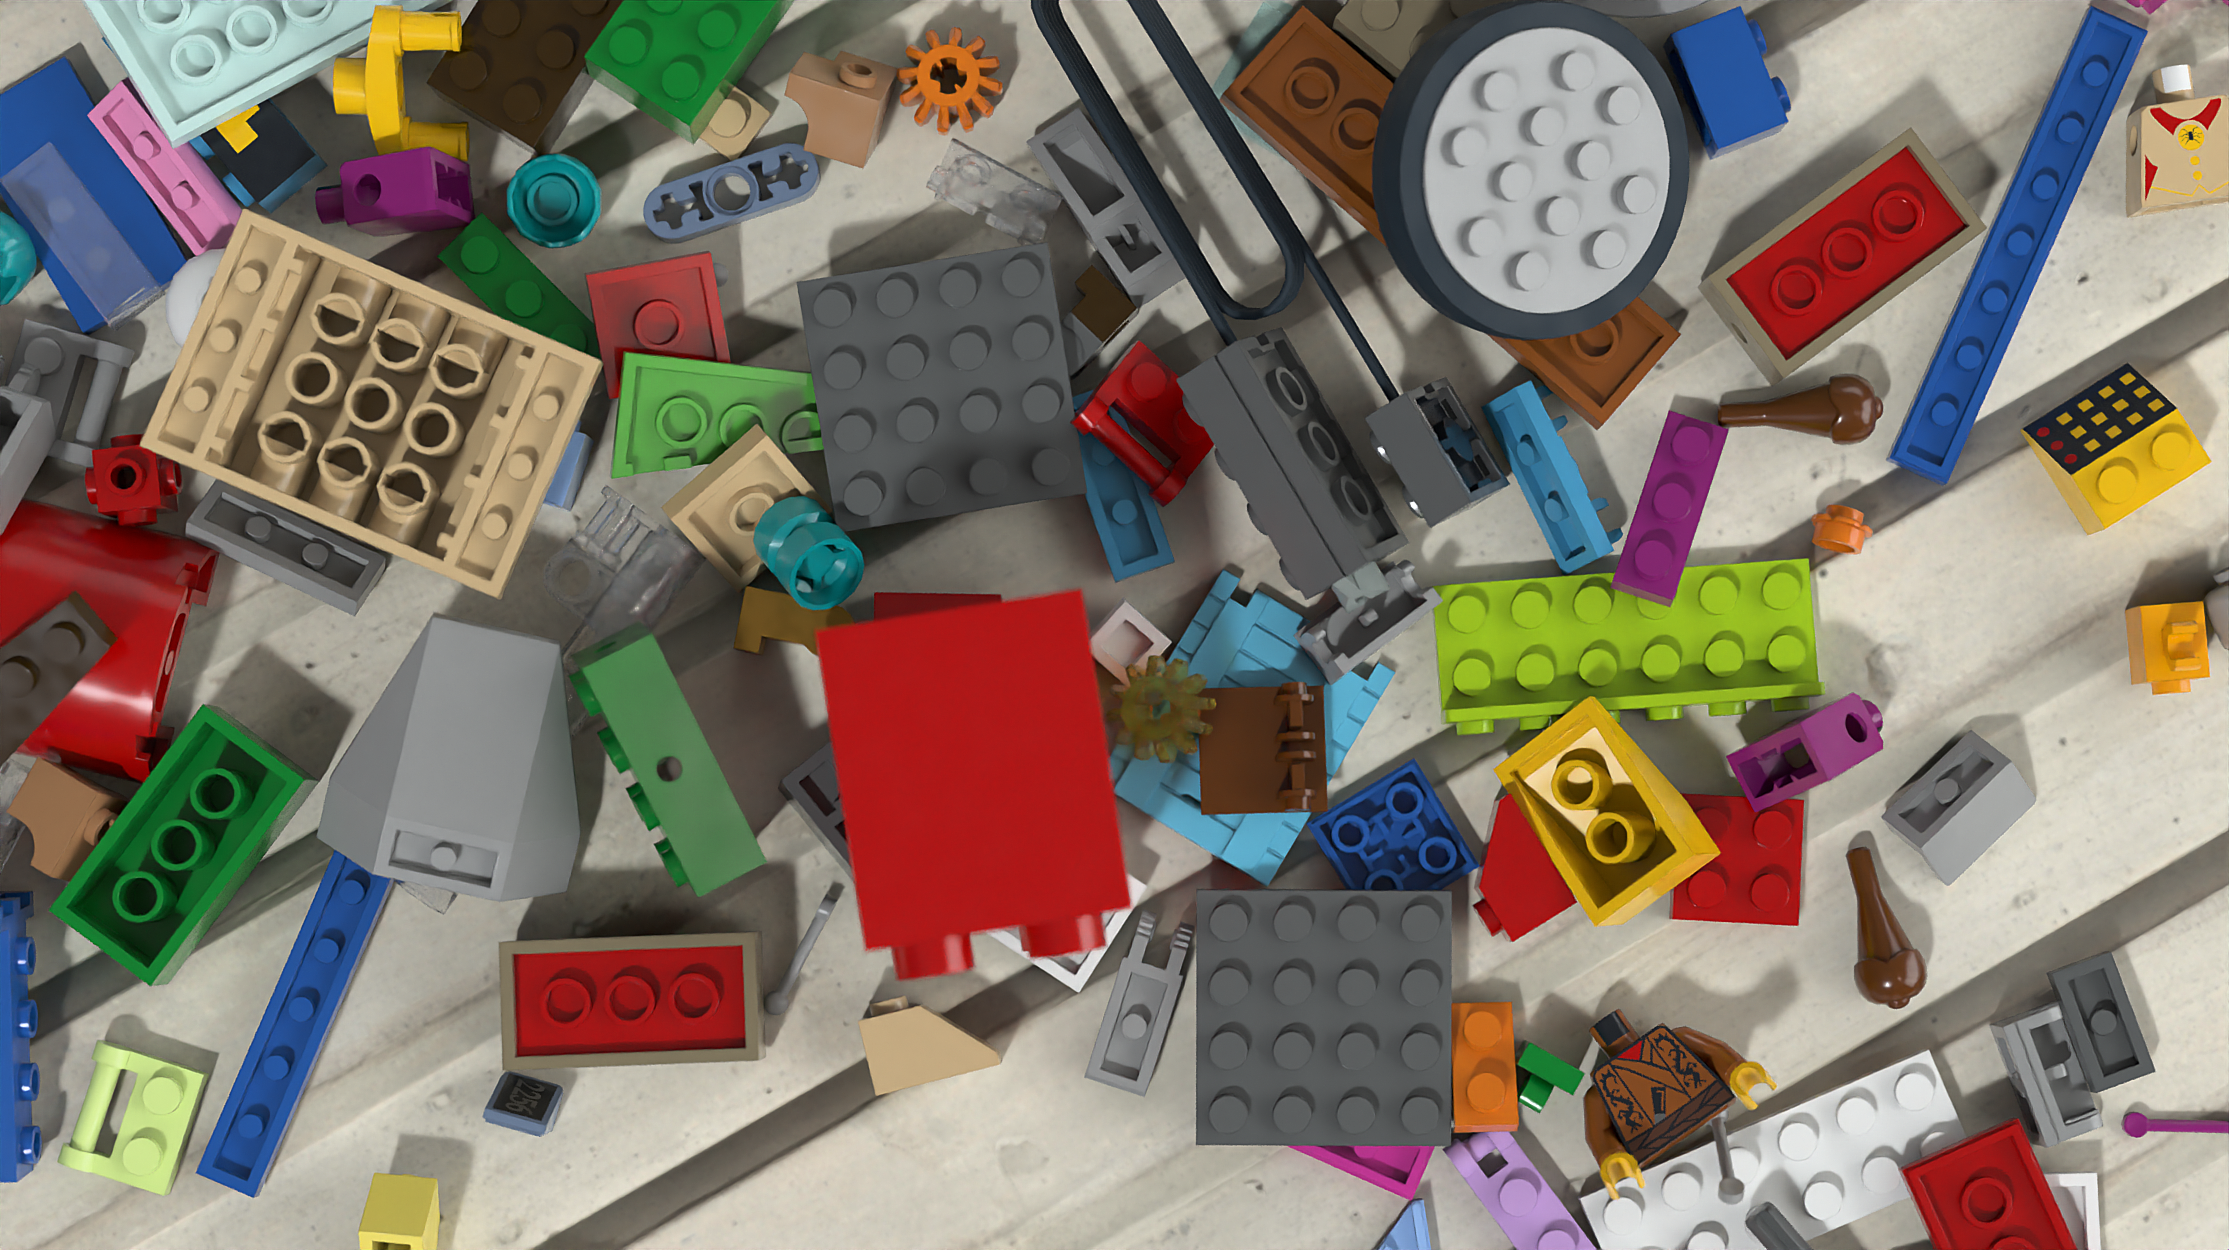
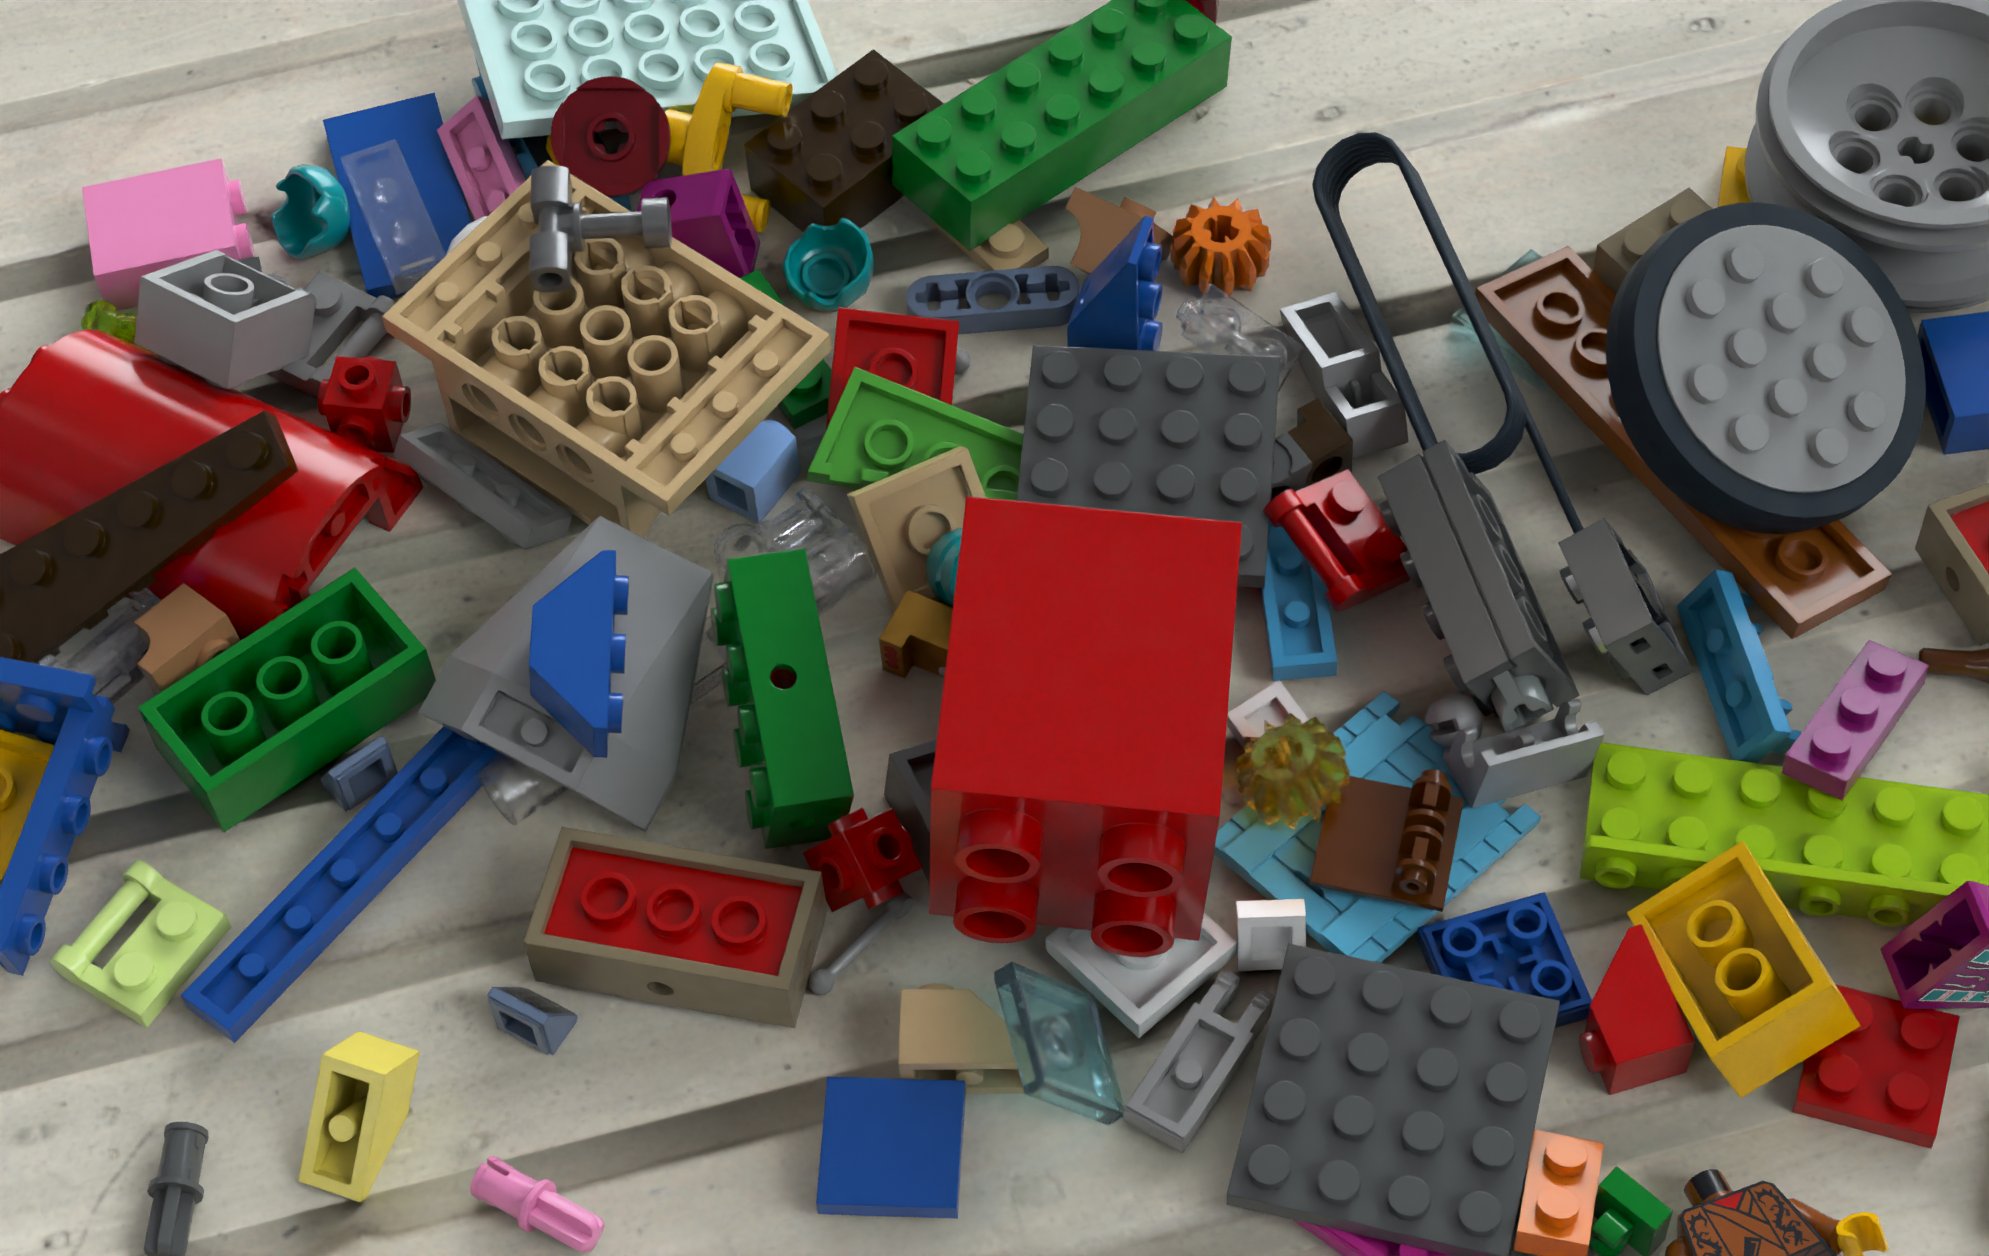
camera: 15 degrees right, 30 degrees down
none -> sand blue slope [320,736,398,812]
none -> flat silver bar [529,165,672,292]
none -> blue slope [529,550,629,758]
none -> dark red plate [551,76,671,198]
none -> red brick [803,808,922,912]
none -> blue tile [816,1077,966,1219]
none -> clear light blue tile [993,962,1125,1125]
none -> blue slope [1067,216,1163,351]
none -> white plate [1236,899,1306,971]
none -> light grey hinge [1425,691,1482,748]

